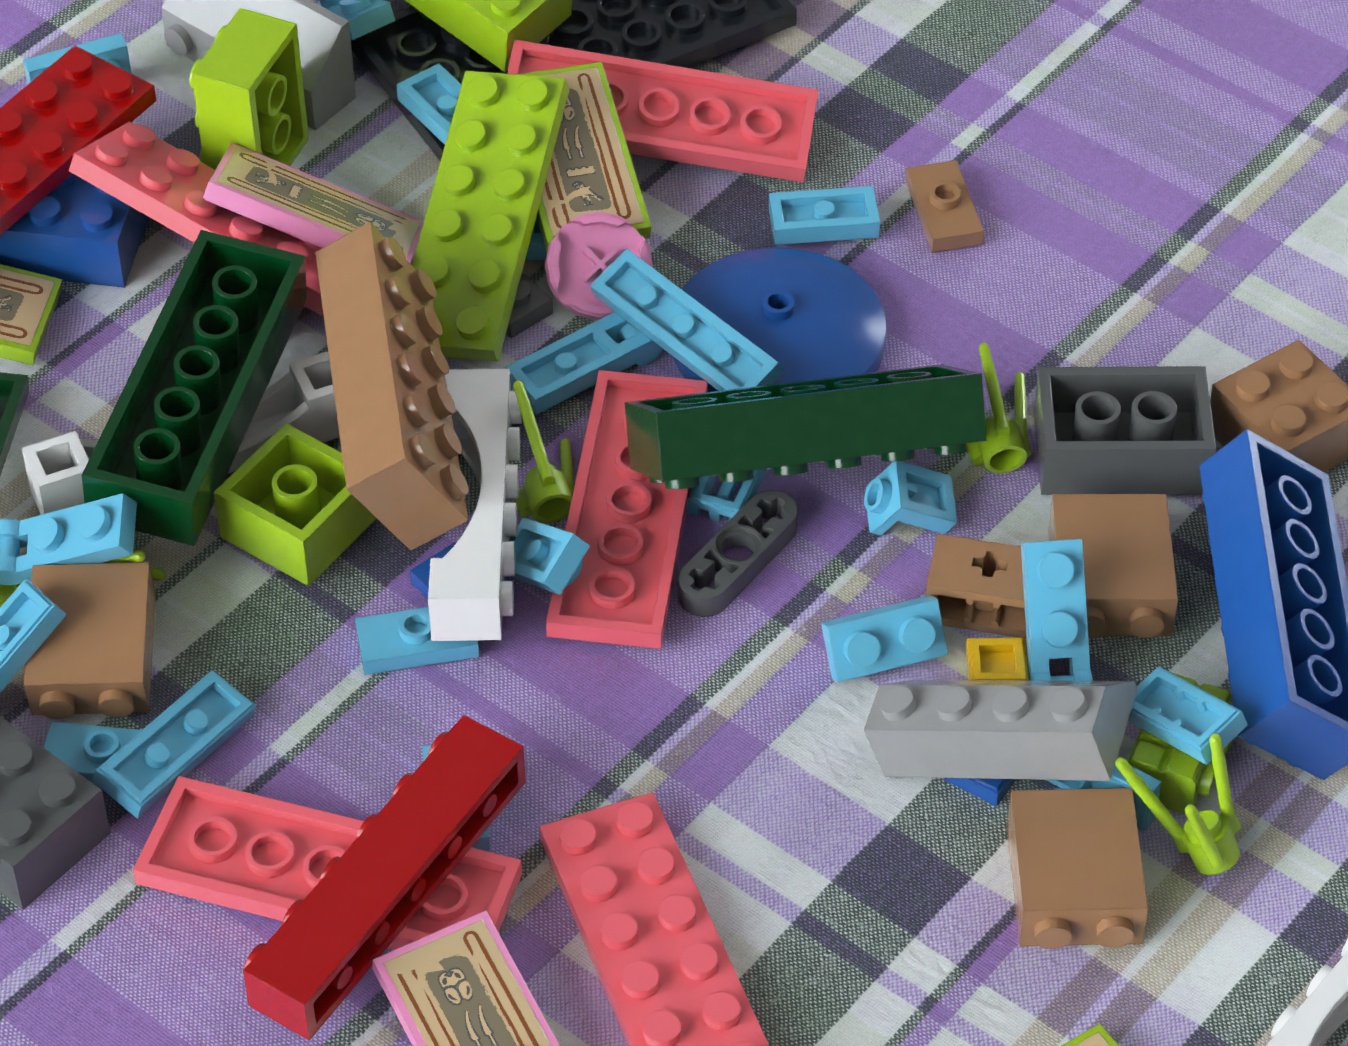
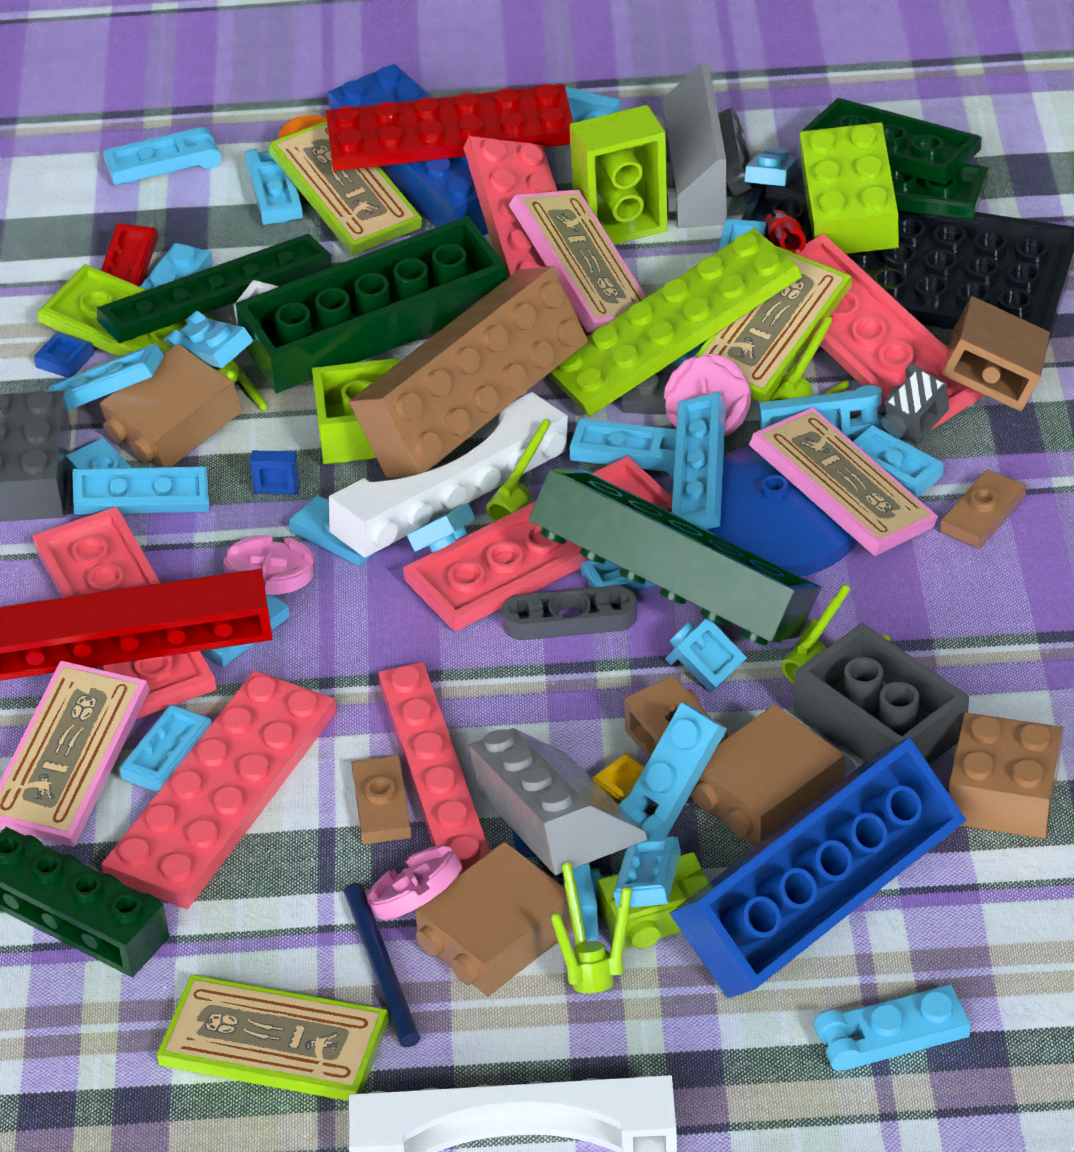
camera: 50 degrees right, 5 degrees down
medium azure plate [821,595,948,682] -> none
none -> medium azure plate [119,704,212,793]
none -> bright pink tile [224,535,314,595]
none -> blue tile [250,450,300,495]
none -> dark blue bar [344,883,420,1047]
none -> medium nougat plate [351,755,412,845]
none -> bright pink tile [367,845,462,920]
none -> coral plate [378,661,490,876]
none -> tile [749,407,939,556]
none -> medium azure plate [759,385,883,439]
none -> red pin [764,210,806,254]
none -> lime plant [769,316,850,401]
none -> dark grey brick [881,363,949,445]
none -> medium nougat brick [942,296,1050,412]

